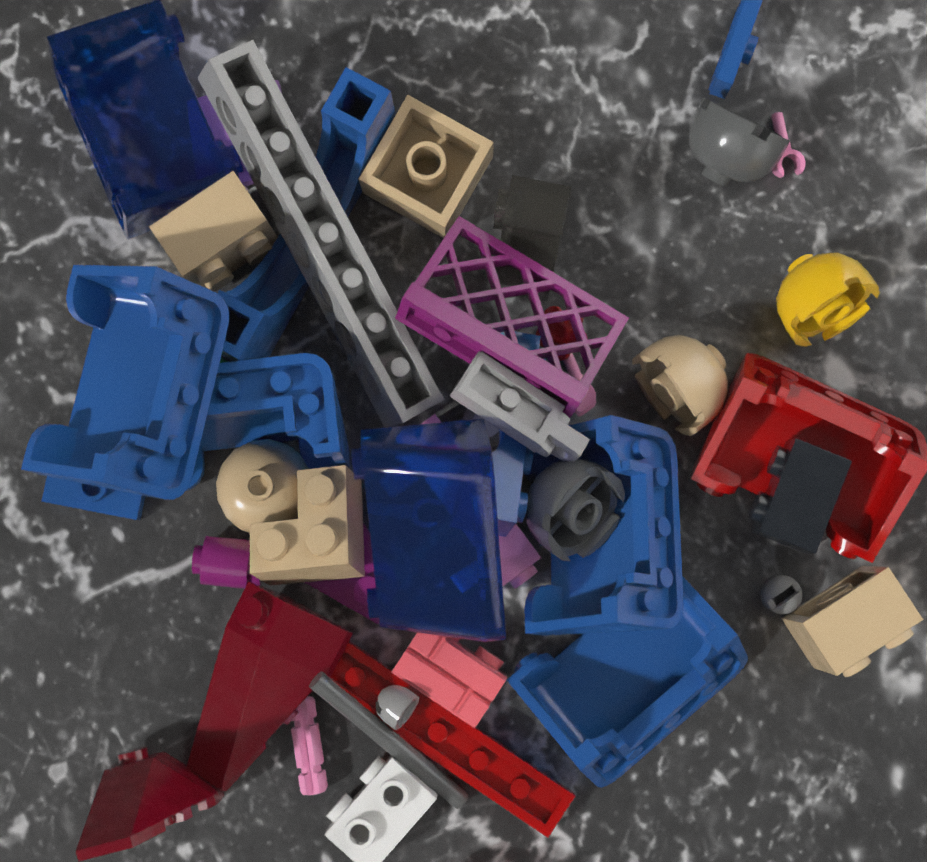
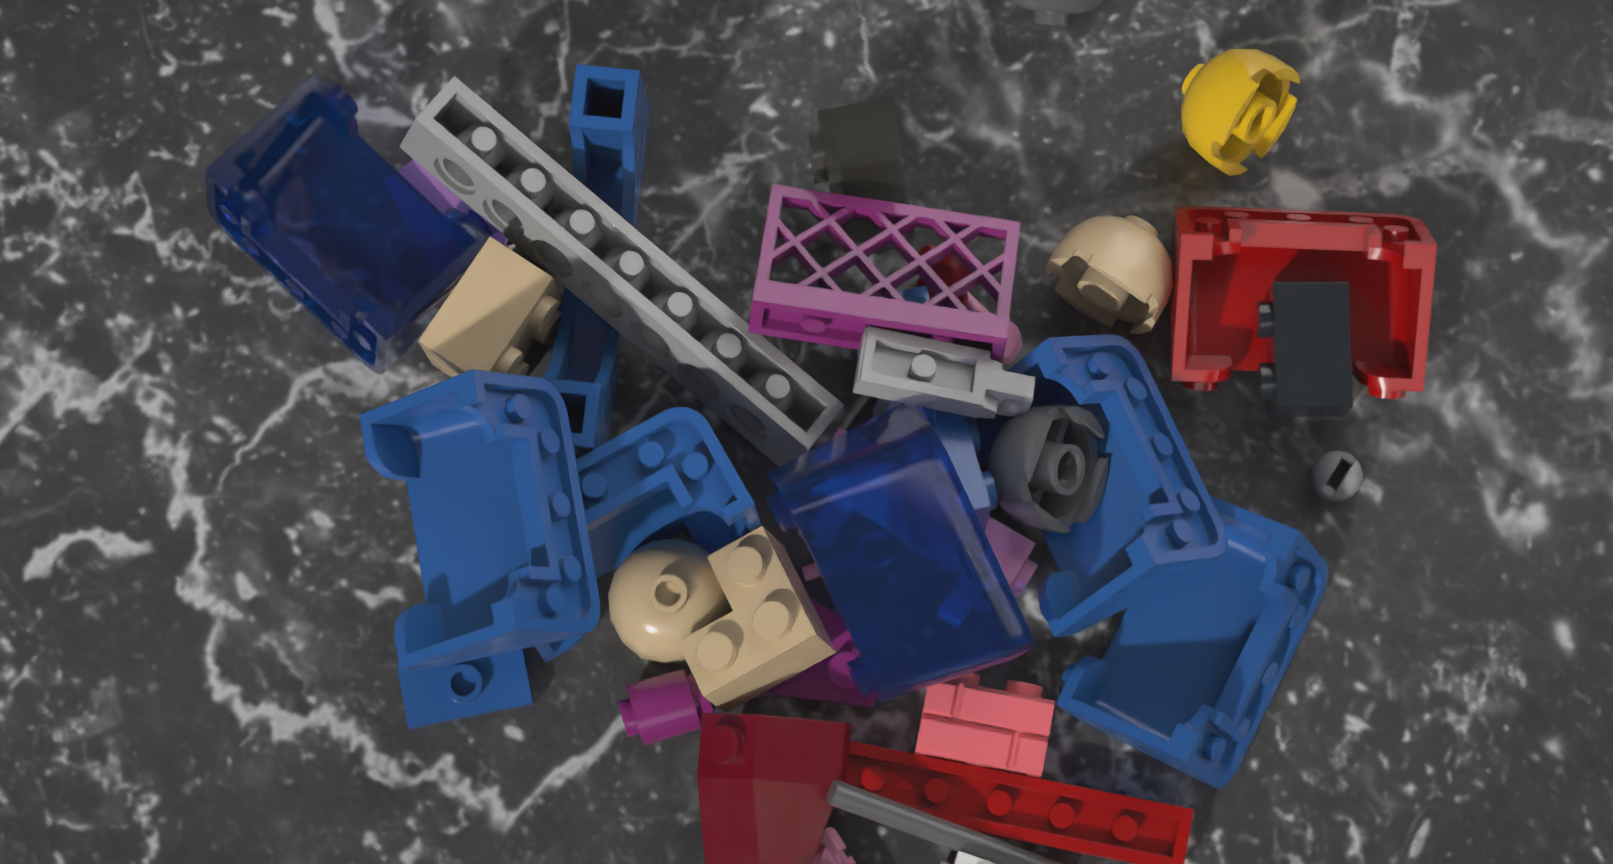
camera: 25 degrees left, 5 degrees down
tan brick [359,95,494,238] -> none
light grey hinge [376,685,419,730] -> none
tan brick [781,566,923,677] -> none

